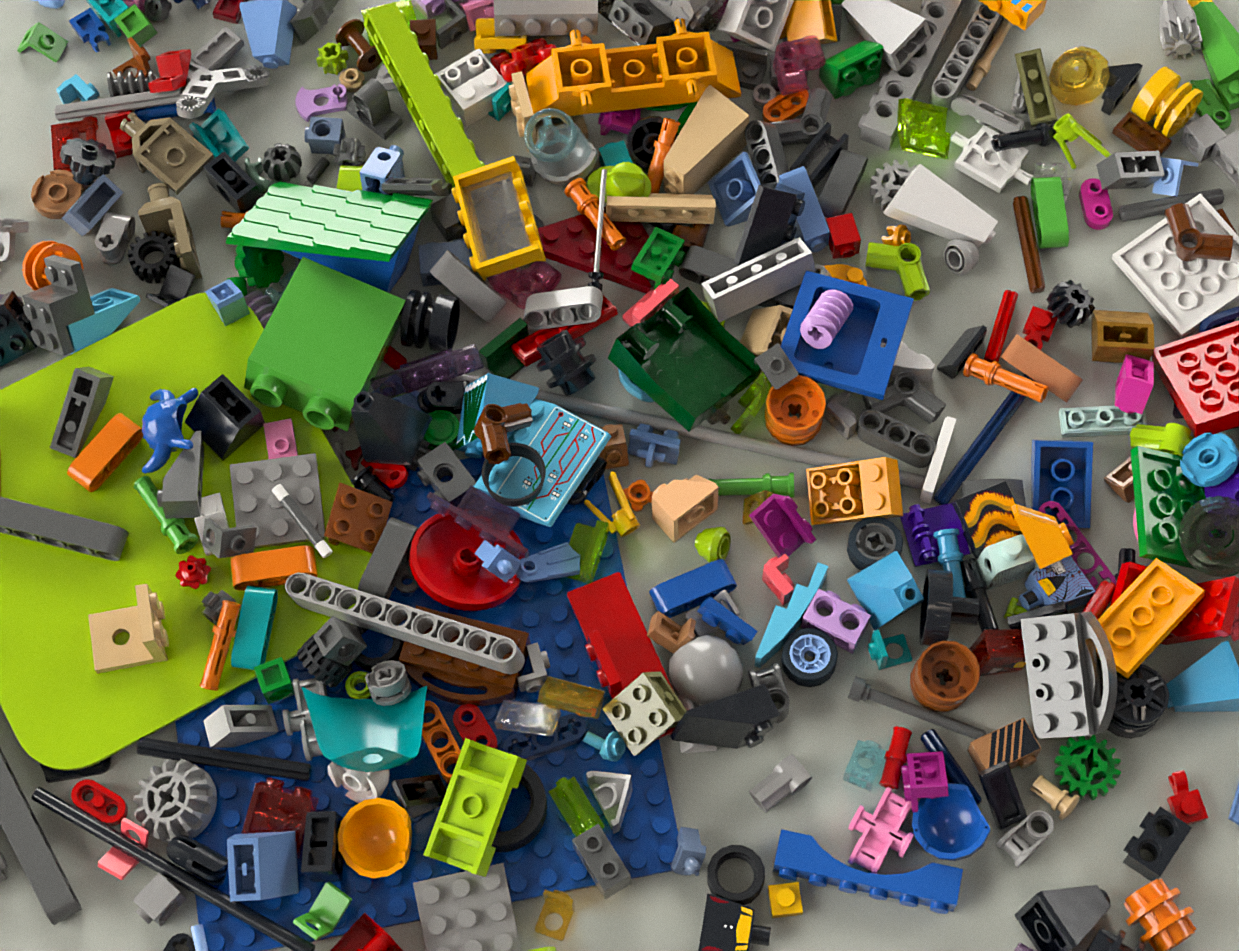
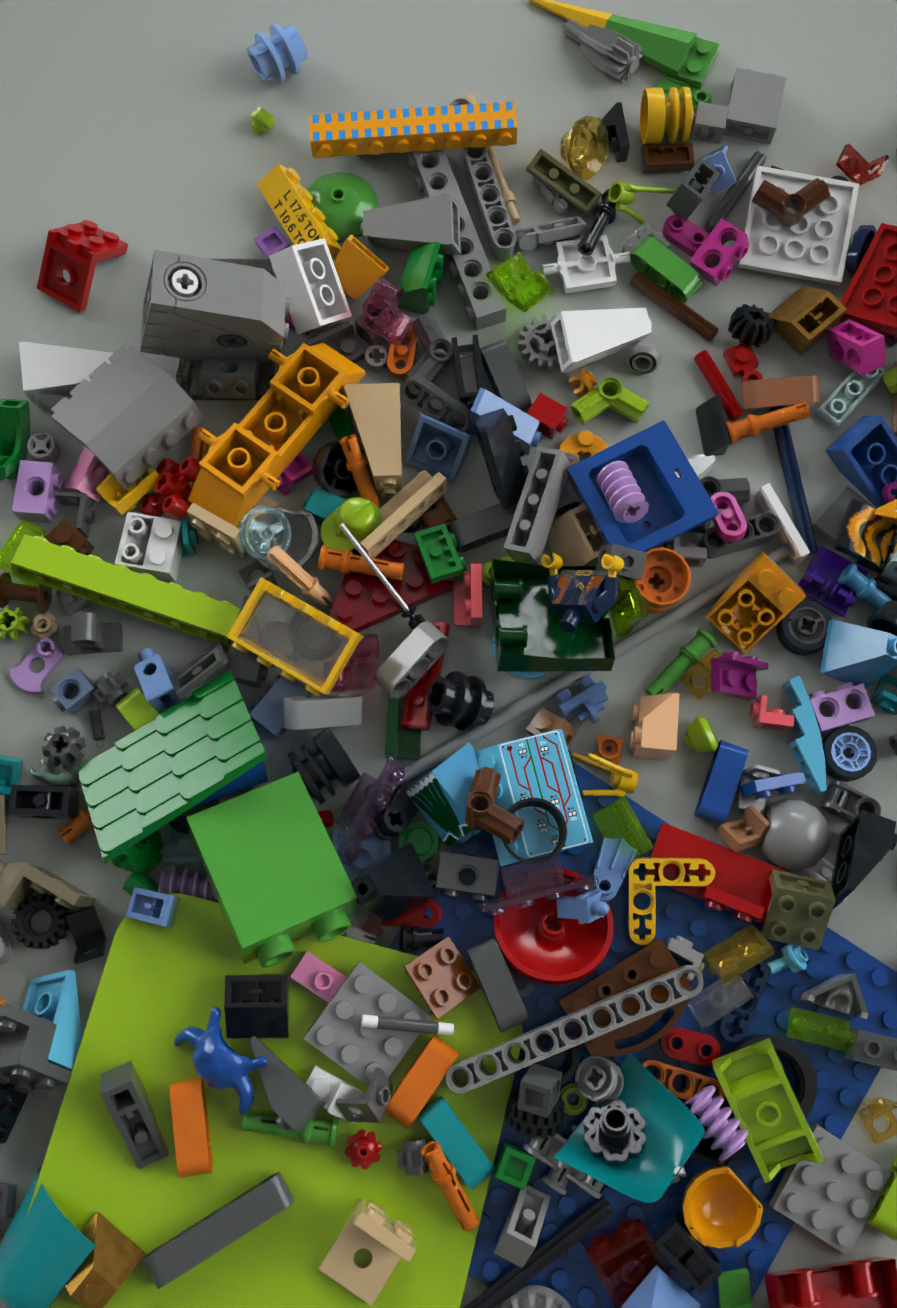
camera: 50 degrees left, 10 degrees up
none -> light nougat axle [267,545,334,608]
none -> torso [541,553,624,632]
none -> black plant [583,1100,646,1166]
none -> yellow beam [628,857,715,945]
none -> lavender piece [684,1085,748,1161]
none -> dark pink brick [689,219,749,287]
none -> dark pink plate [710,492,747,542]

